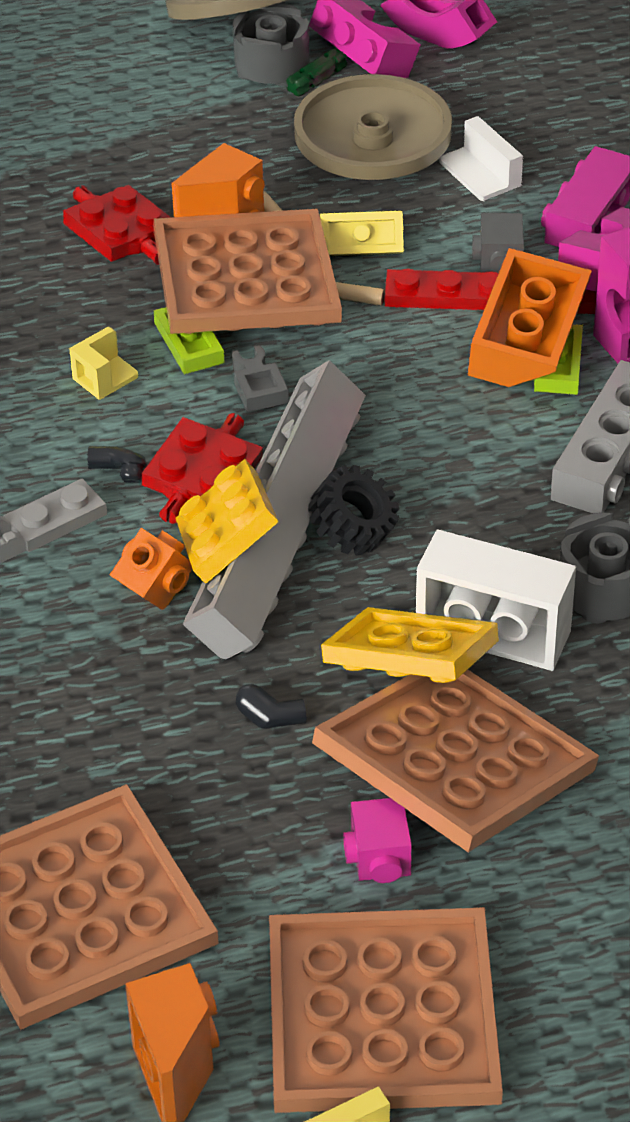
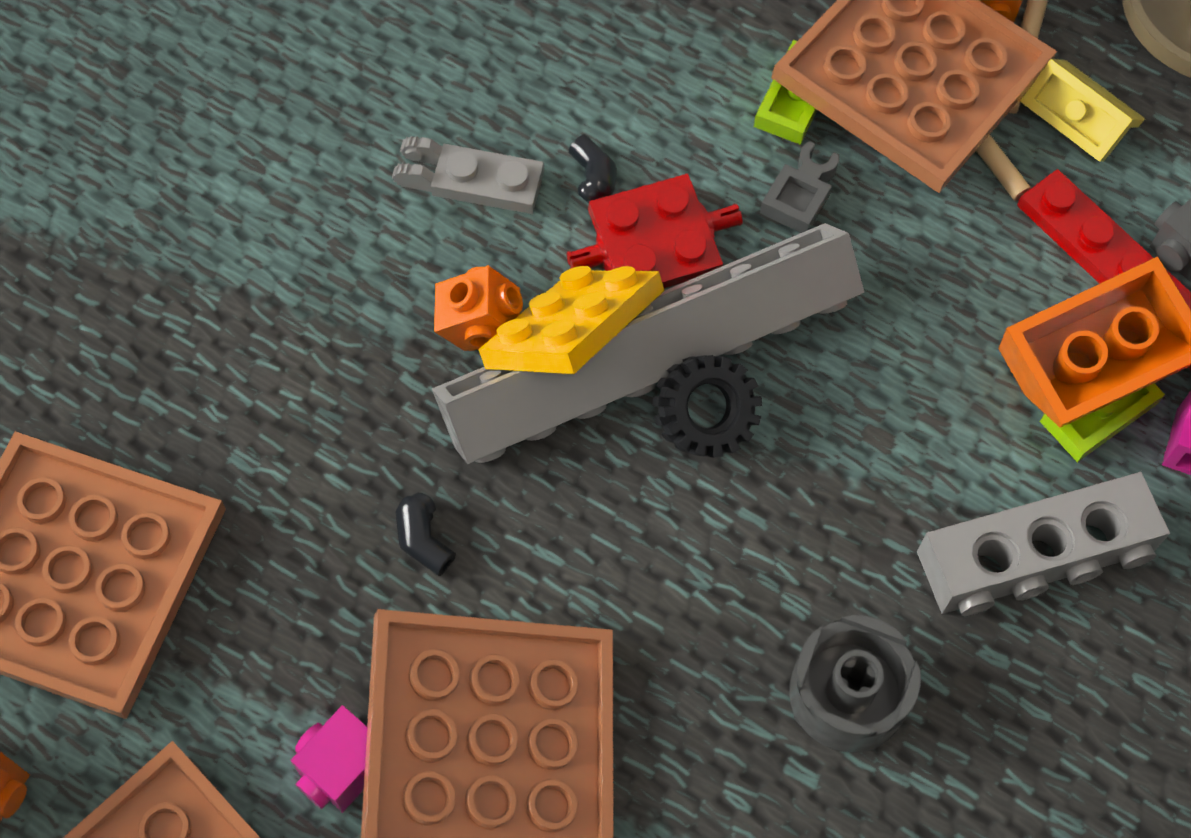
camera: 45 degrees right, 20 degrees up
light yellow panel [69,327,138,400] -> none
yellow plate [321,607,499,683] -> none
white brick [416,529,576,671] -> none

